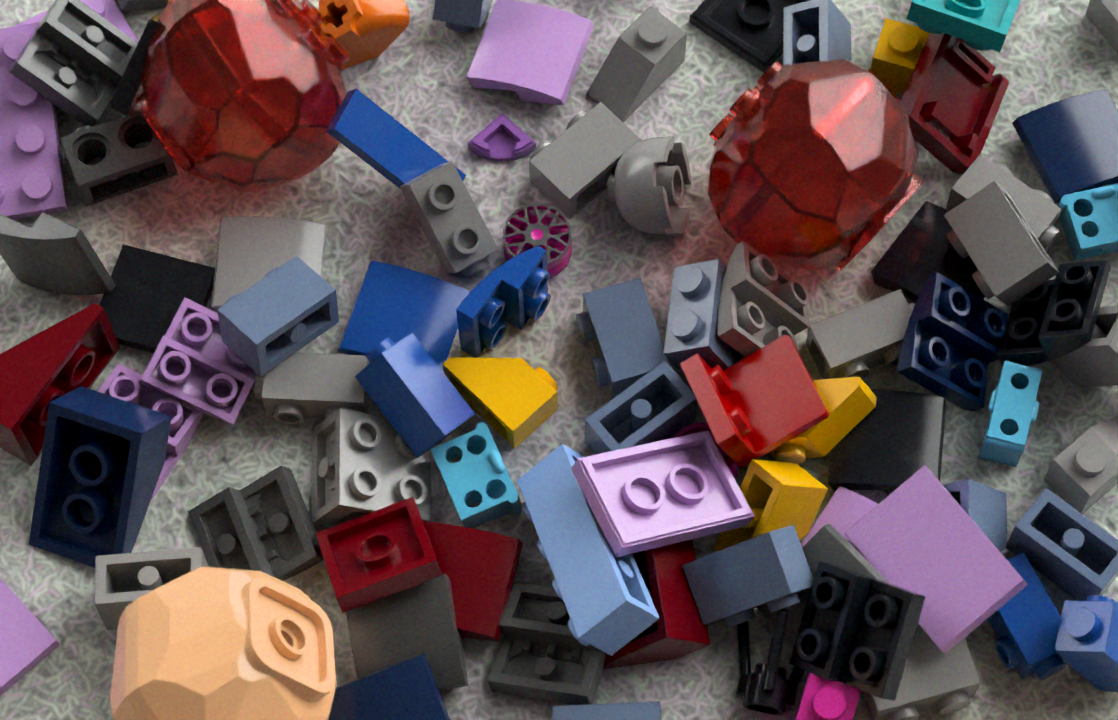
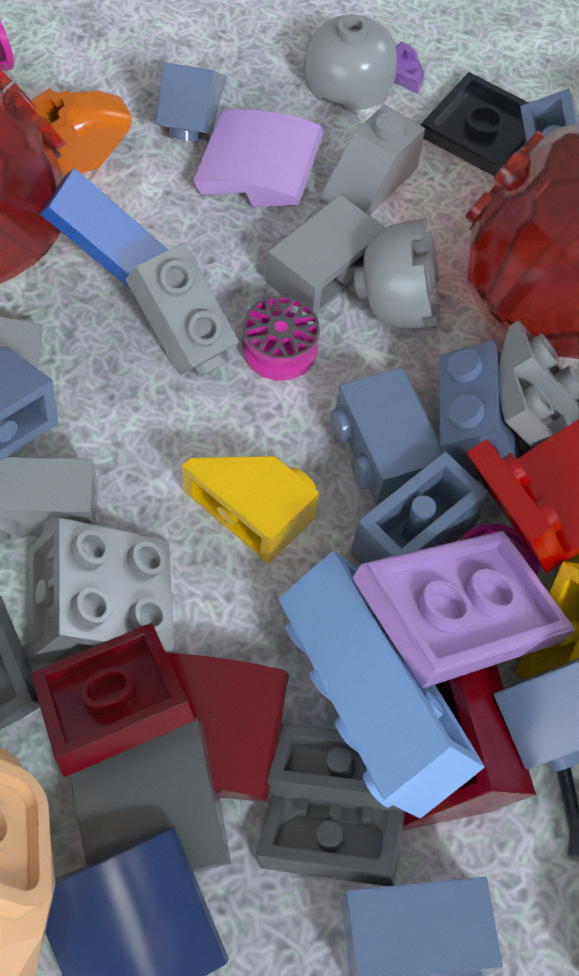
camera: 10 degrees left, 5 degrees down
blue slope [337,261,471,372] -> none
blue brick [355,333,475,458] -> none
medium azure piece [430,422,522,528] -> none
blue slope [456,246,551,358] -> none
medium lavender tile [468,113,536,161] -> none

